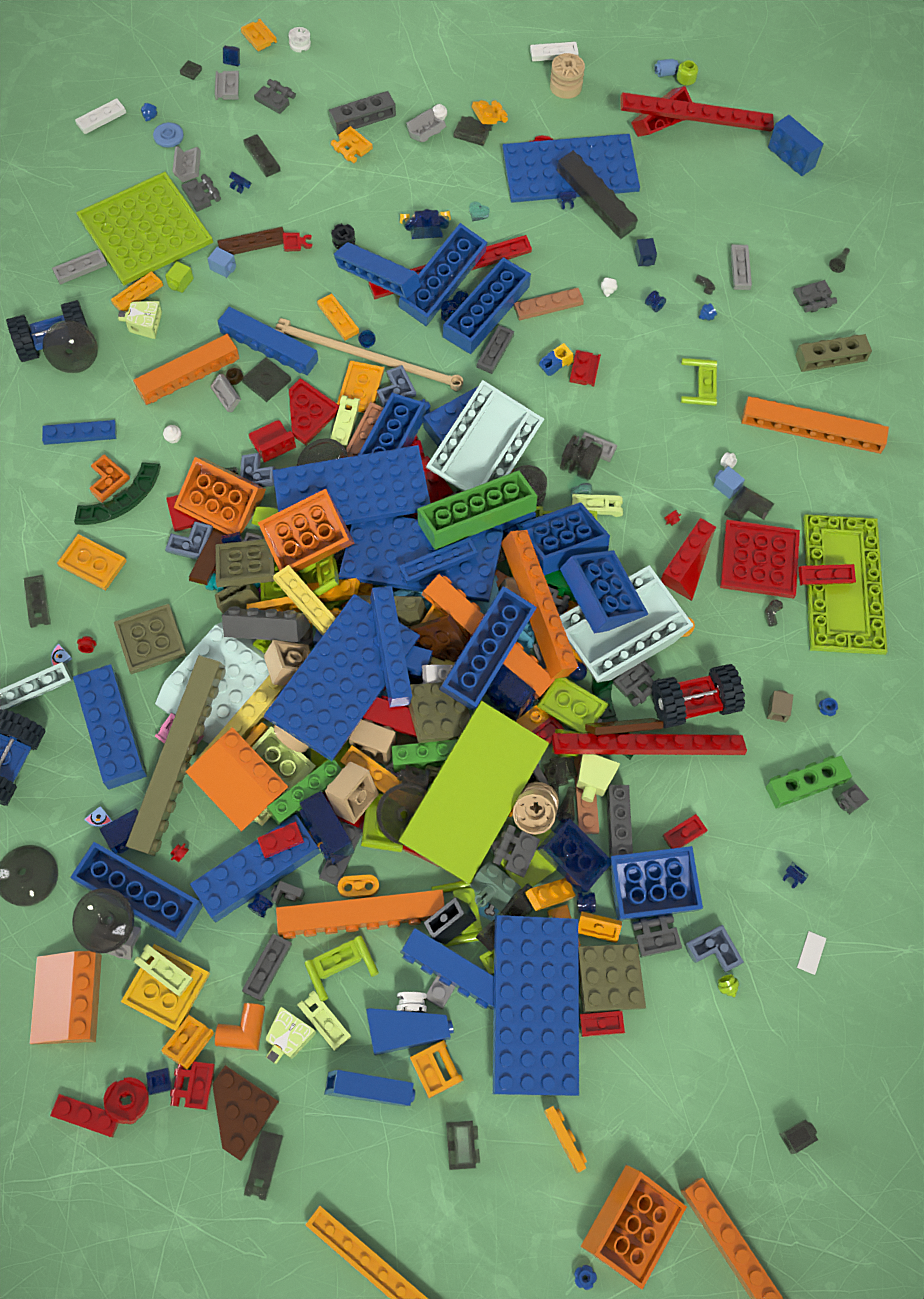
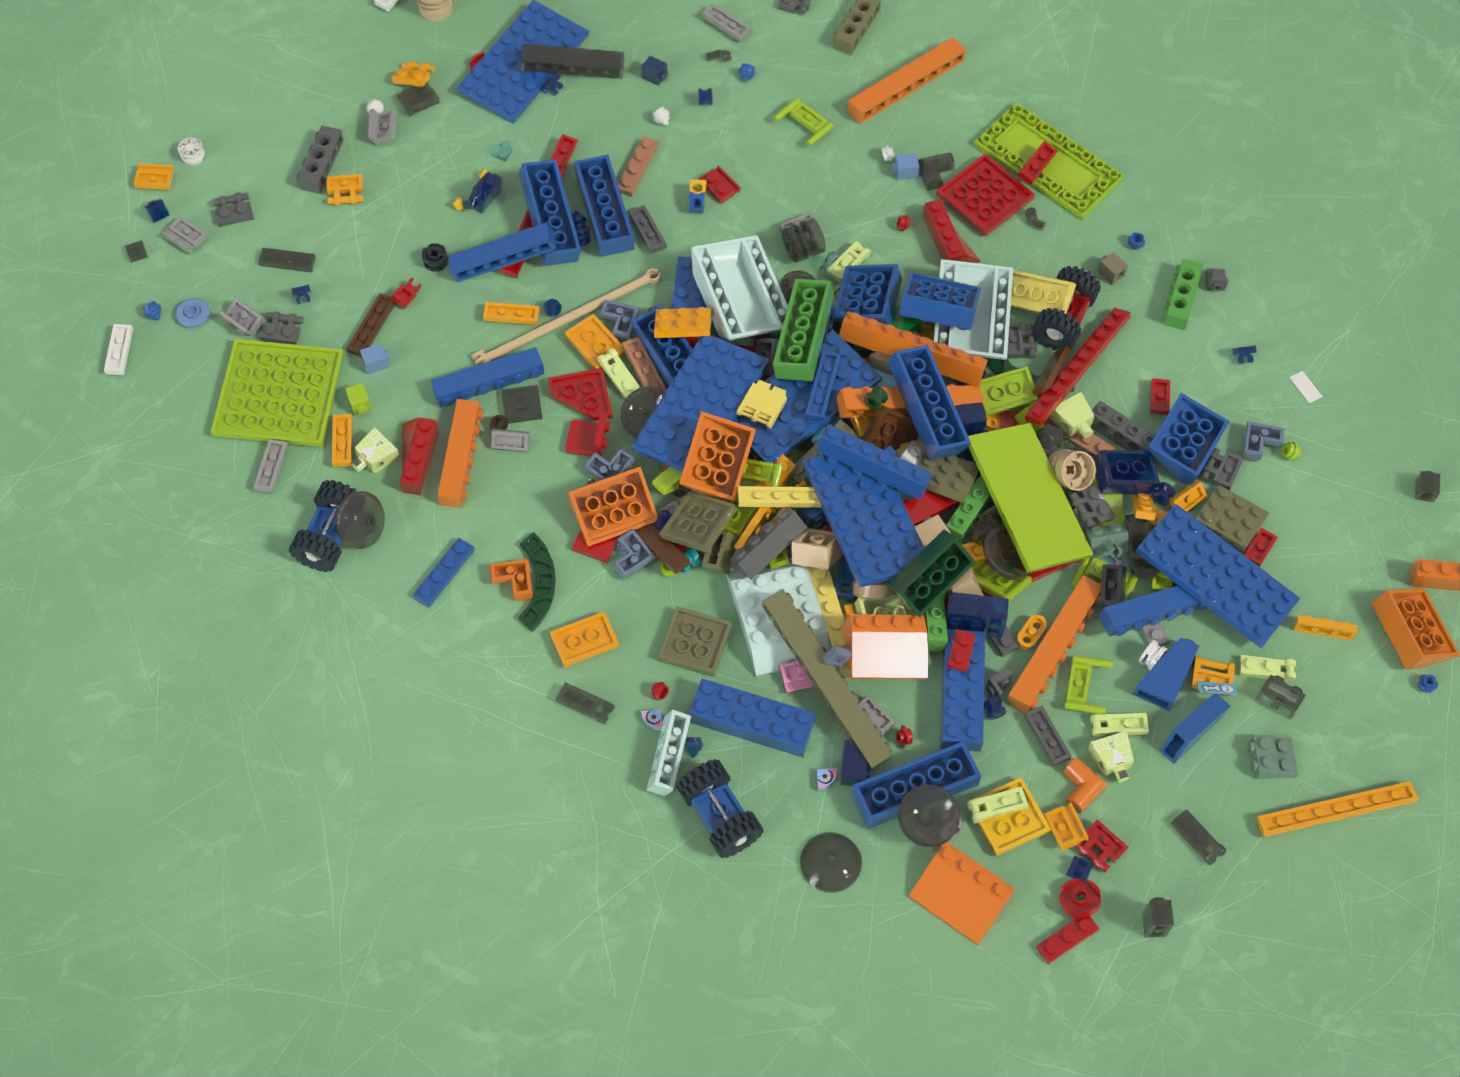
camera: 50 degrees left, 5 degrees down
white plate [163,425,182,443] -> none
reddish brown plate [212,1065,279,1161] -> none
none -> red wedge [399,417,439,496]
none -> light orange plate [654,307,712,338]
none -> plate [684,738,703,758]
none -> light yellow plate [736,380,787,429]
none -> sand blue plate [823,646,852,667]
none -> light grey plate [858,695,896,737]
none -> dark green wheel [864,386,888,410]
none -> dark green brick [887,529,976,618]
none -> light yellow tile [1011,270,1076,314]
none -> clear smoke brick [1142,897,1174,937]
none -> medium azure sticker [1197,681,1238,695]
none -> yellowish green plate [1239,655,1296,682]
none -> sand green plate [1248,735,1298,779]

